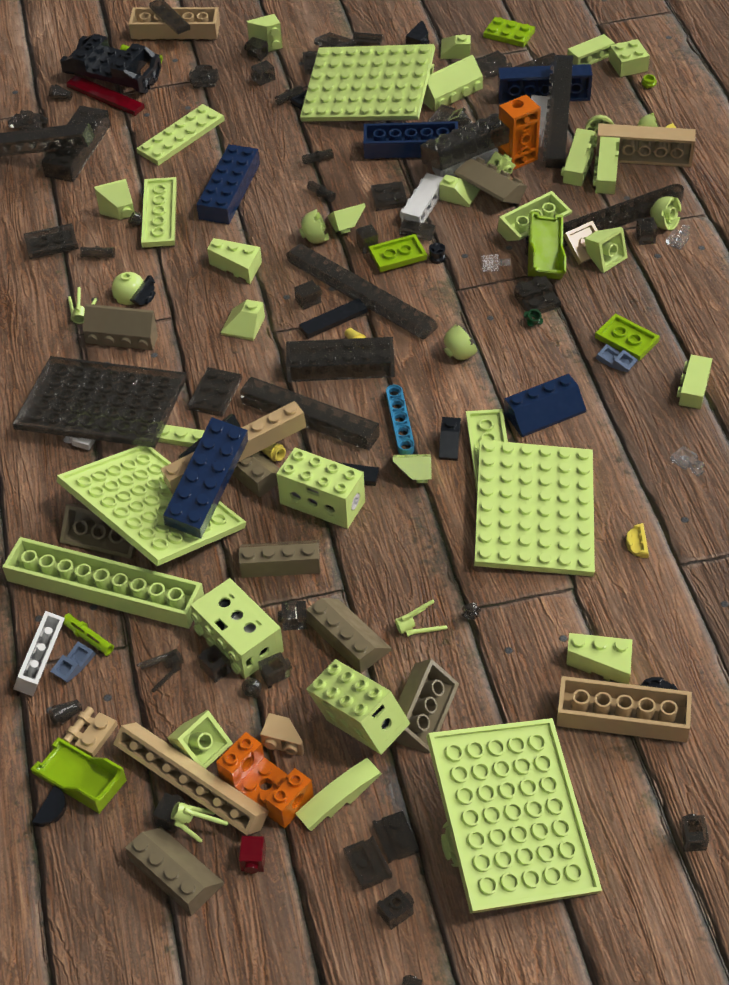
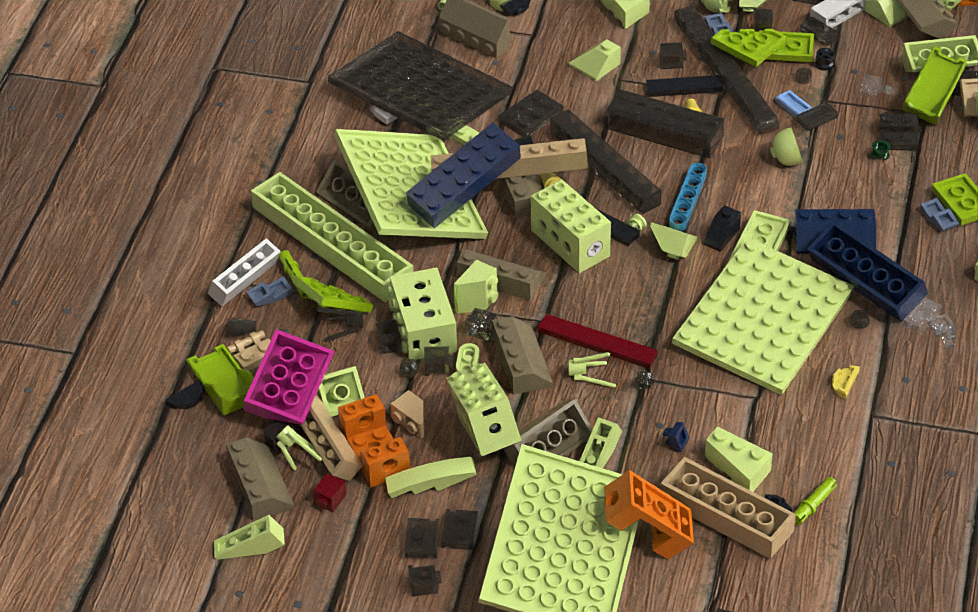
camera: 25 degrees right, 5 degrees down
none -> yellowish green slope [214,515,285,560]
none -> dark pink slope [244,329,335,425]
none -> lime plate [292,275,373,314]
none -> yellowish green slope [454,260,498,314]
none -> yellowish green plate [456,343,479,372]
none -> dark red tile [538,314,658,369]
none -> yellowish green slope [580,417,622,468]
none -> orange plate [604,470,694,560]
none -> yellowish green bush [627,214,647,232]
none -> dark blue tile [662,422,690,452]
none -> sand blue slope [704,13,733,36]
none -> lime plate [711,29,787,67]
none -> light blue tile [775,90,814,121]
none -> lime pin [794,477,837,526]
none -> clear smoke bush [796,68,812,84]
none -> clear smoke plate [796,102,838,131]
none -> dark blue brick [807,220,928,322]
none -> clear smoke plate [849,310,870,328]
none -> clear plate [903,297,942,334]

